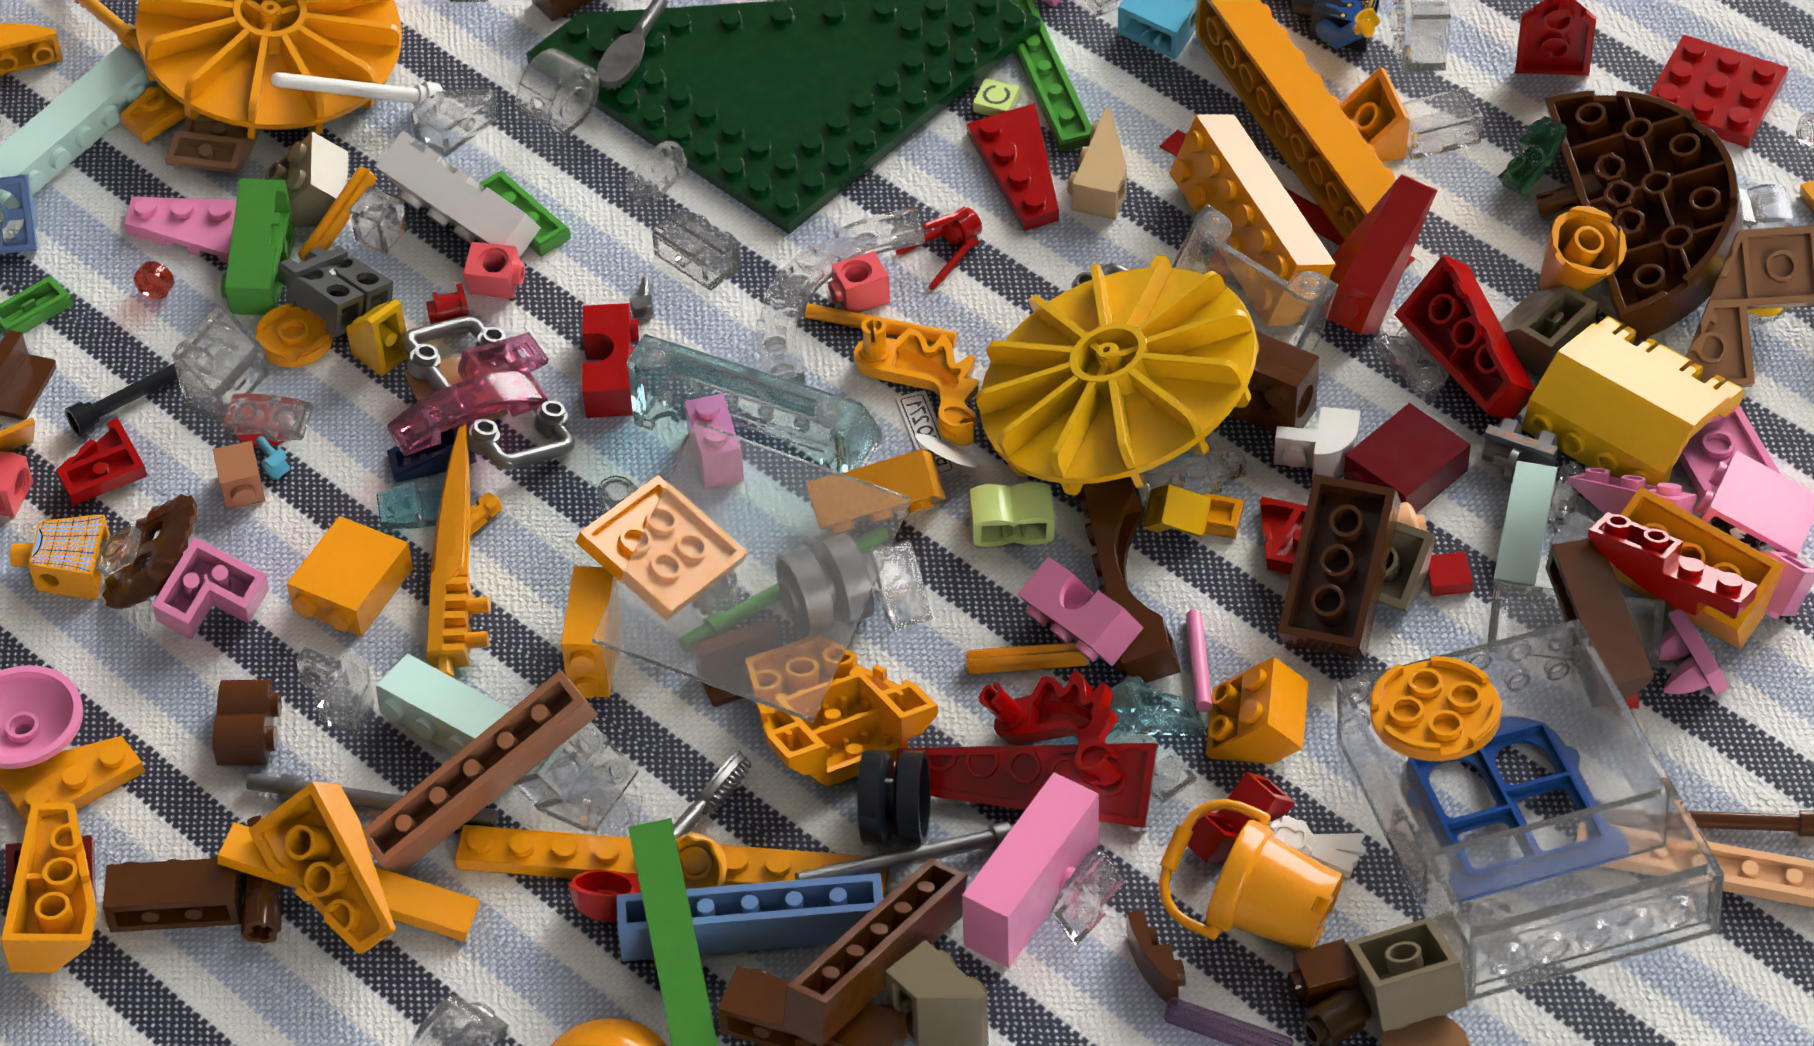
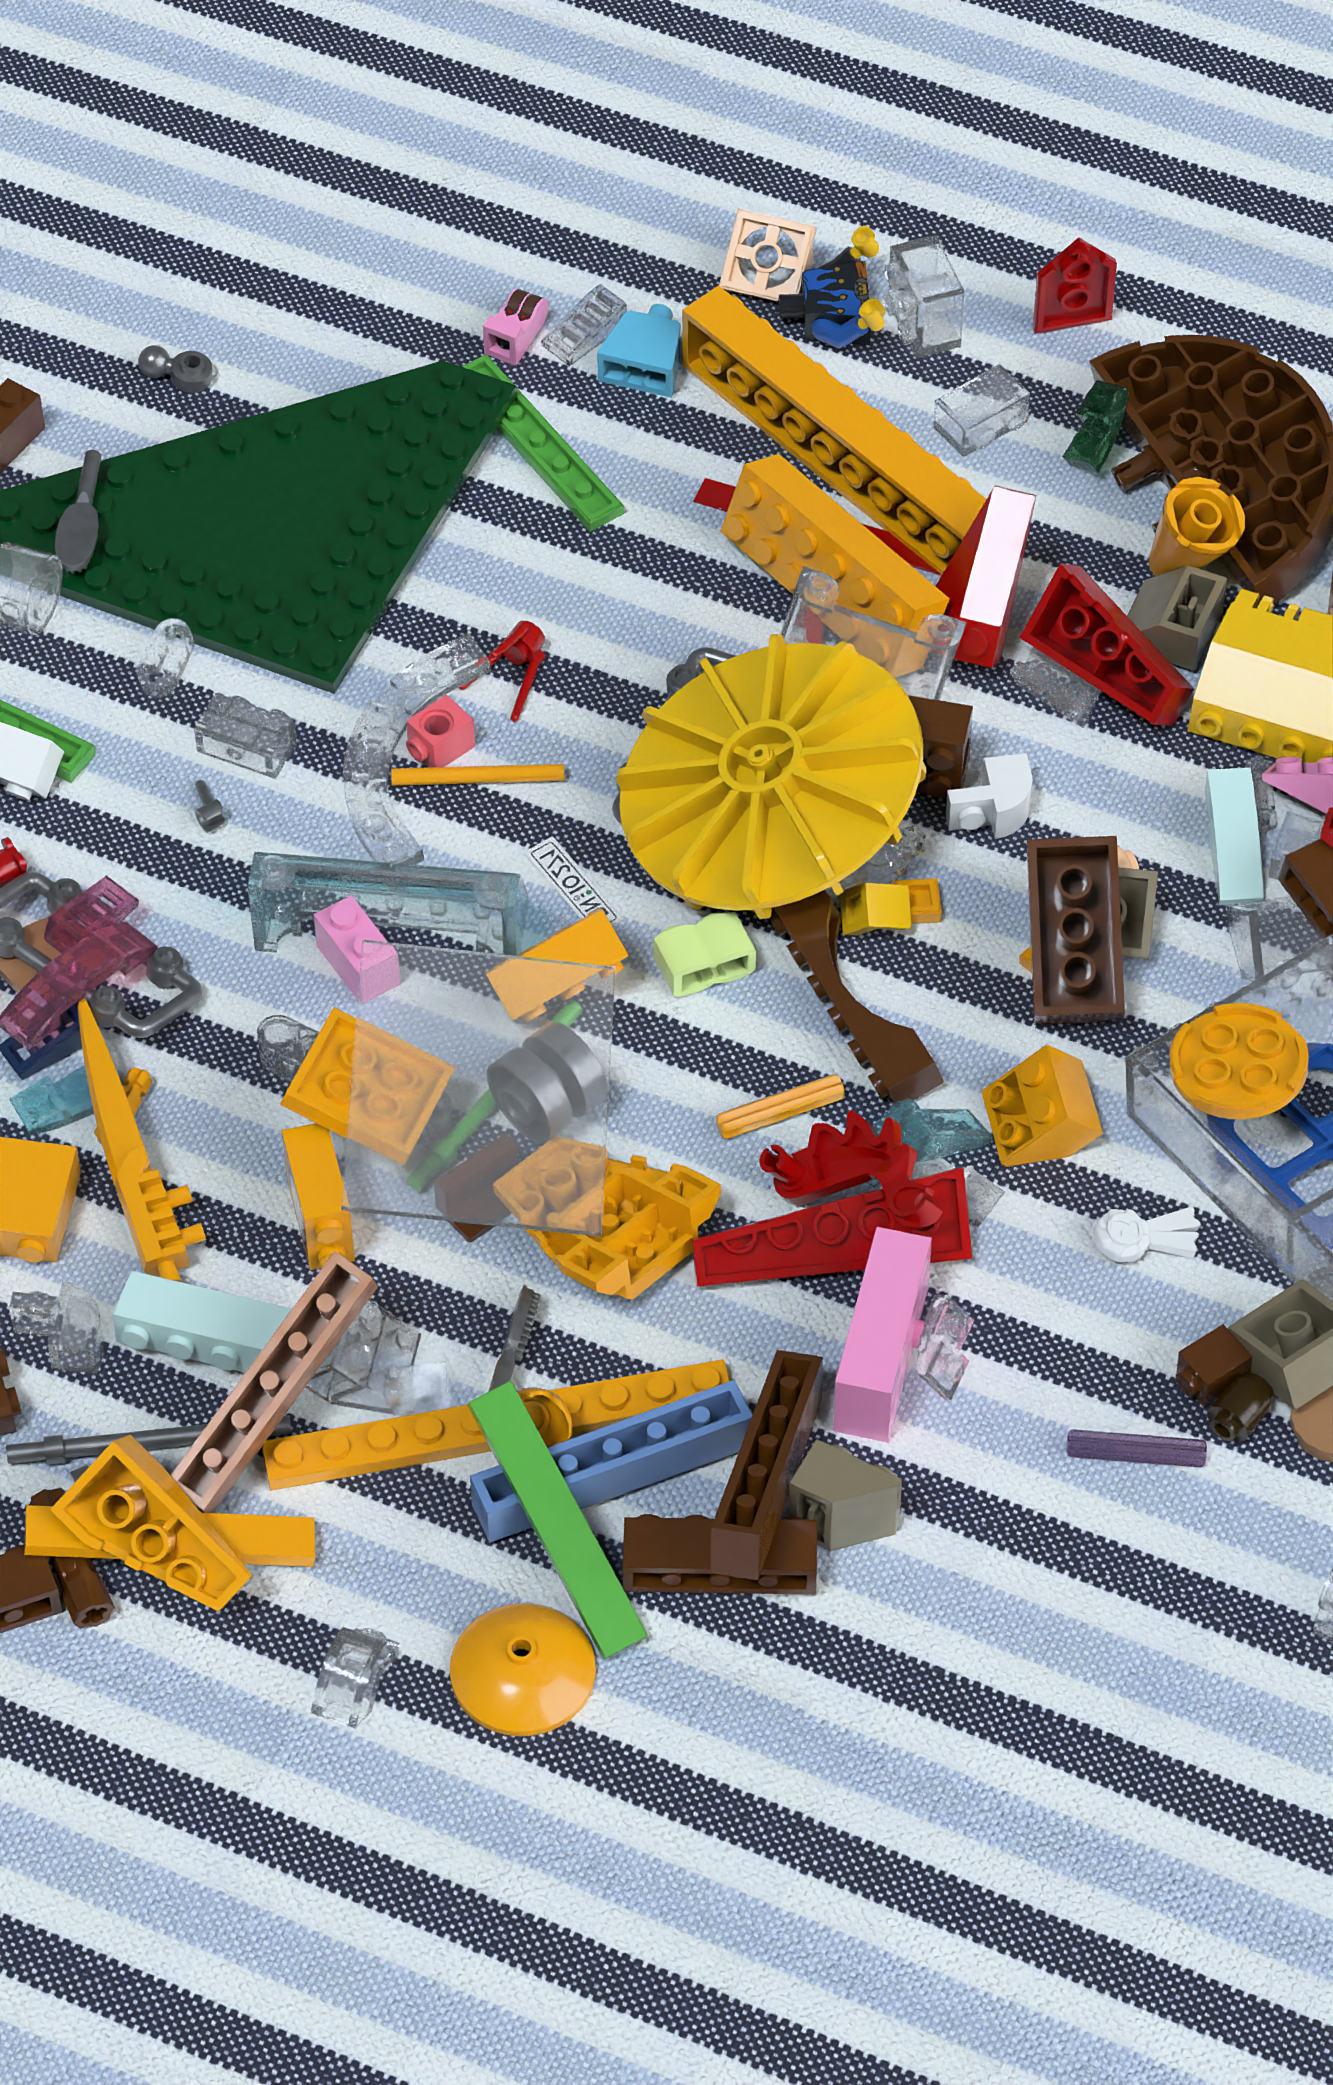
camera: 20 degrees left, 5 degrees up
coral brick [463,241,525,299] -> none
red piece [568,870,641,923] -> none
red arch [582,303,640,418] -> none
flat silver bar [795,821,1015,880] -> none
light orange animal [854,316,978,446] -> none
black wheel [857,750,931,846] -> none
clear slope [869,540,933,631] -> none
white sticker [915,434,979,468] -> none
red wing [967,103,1059,231] -> none
yellowish green tile [973,79,1020,116] -> none
bright pink arch [1017,556,1144,666] -> none
tan slope [1067,108,1127,220] -> none
reddish brown slope [1126,910,1186,1006] -> none
light orange piece [1158,798,1344,950] -> none
bright pink bar [1186,609,1212,712] -> none
red brick [1187,772,1296,863] -> none
red wing [1260,496,1307,575] -> none
light orange slope [1340,67,1410,163] -> none
dark red brick [1344,403,1471,513] -> none
red tile [1427,552,1473,596] -> none
flat silver hips [1482,418,1558,483] -> none
red plate [1649,34,1789,148] -> none

